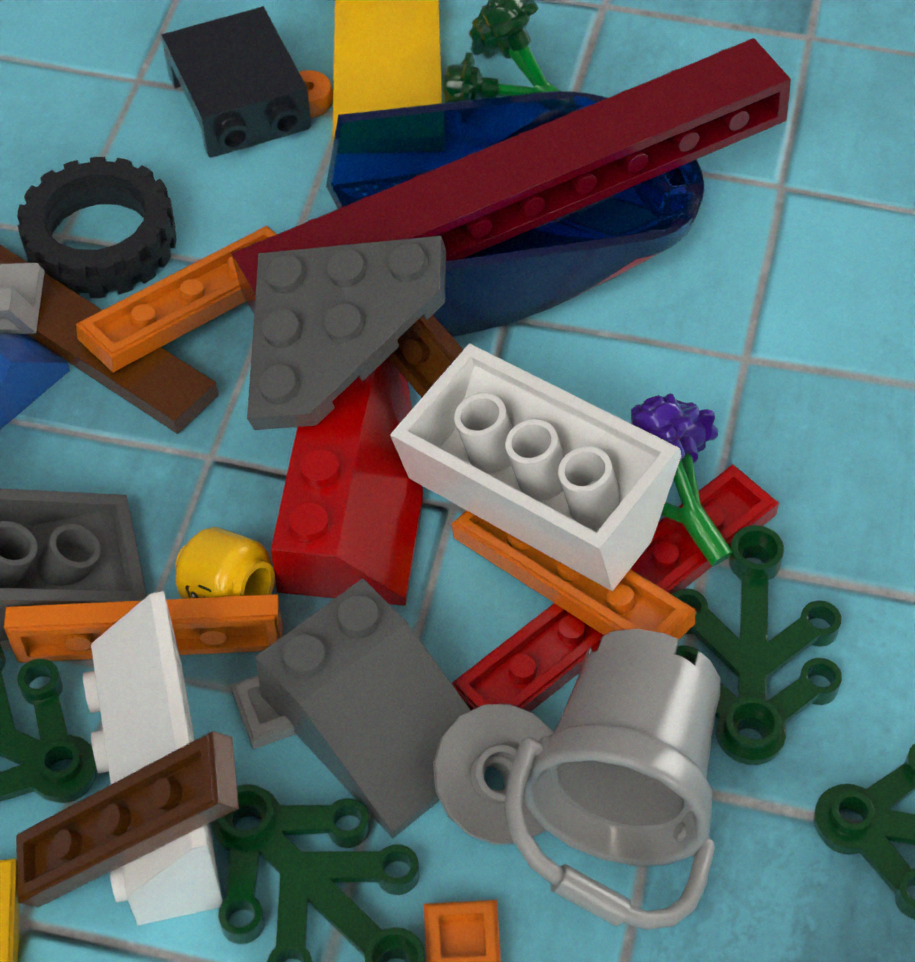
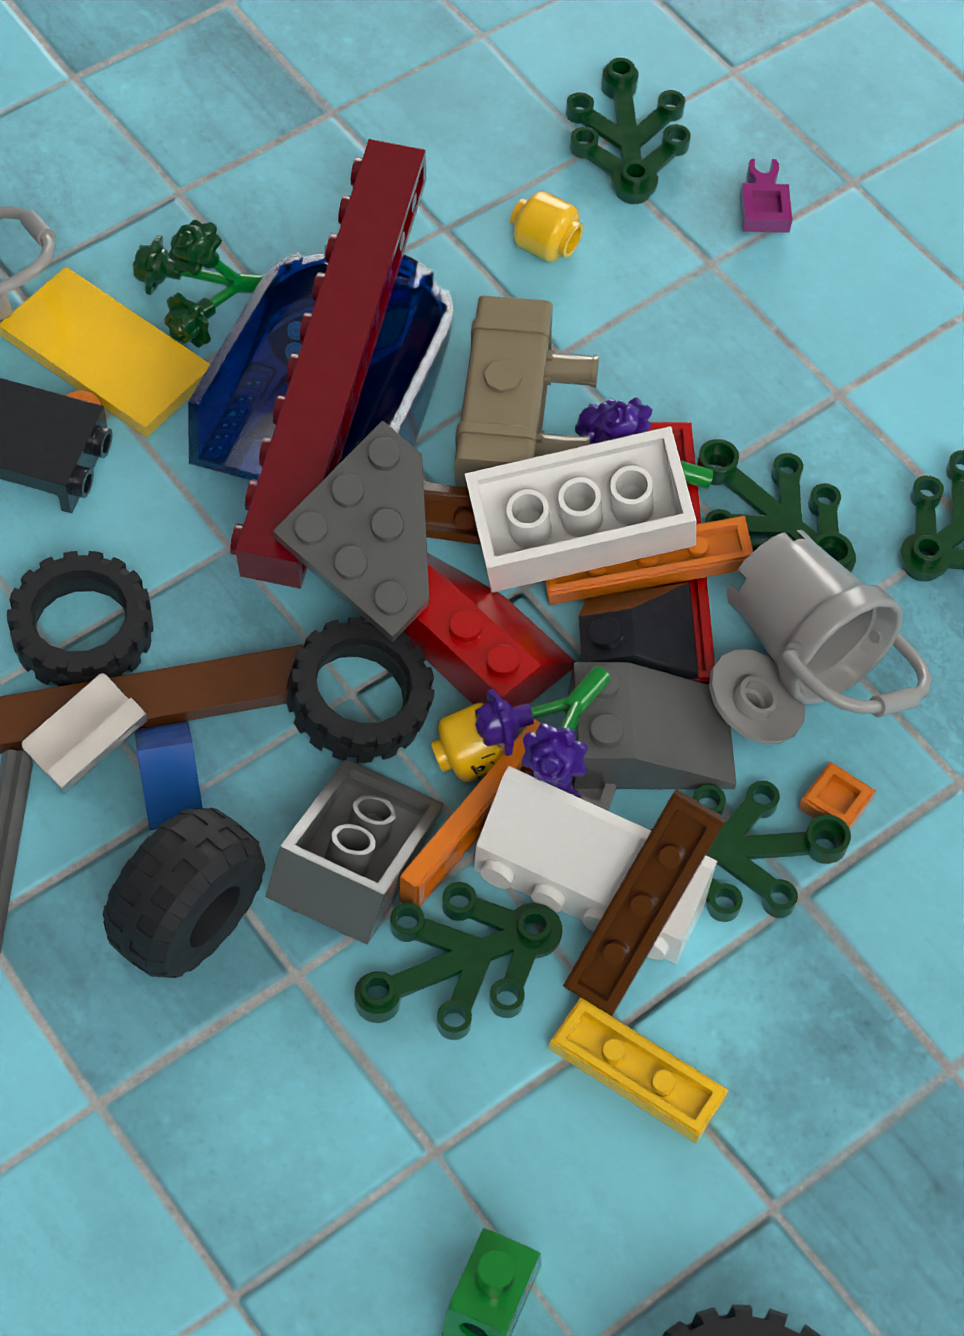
camera: 55 degrees left, 5 degrees up
orange tile [76,225,276,373] -> none
none -> black tyre [286,617,435,763]
none -> dark tan piece [454,296,599,488]
none -> dark purple plant [475,665,611,799]
none -> yellow head [510,191,584,262]
none -> black slope [579,582,699,679]

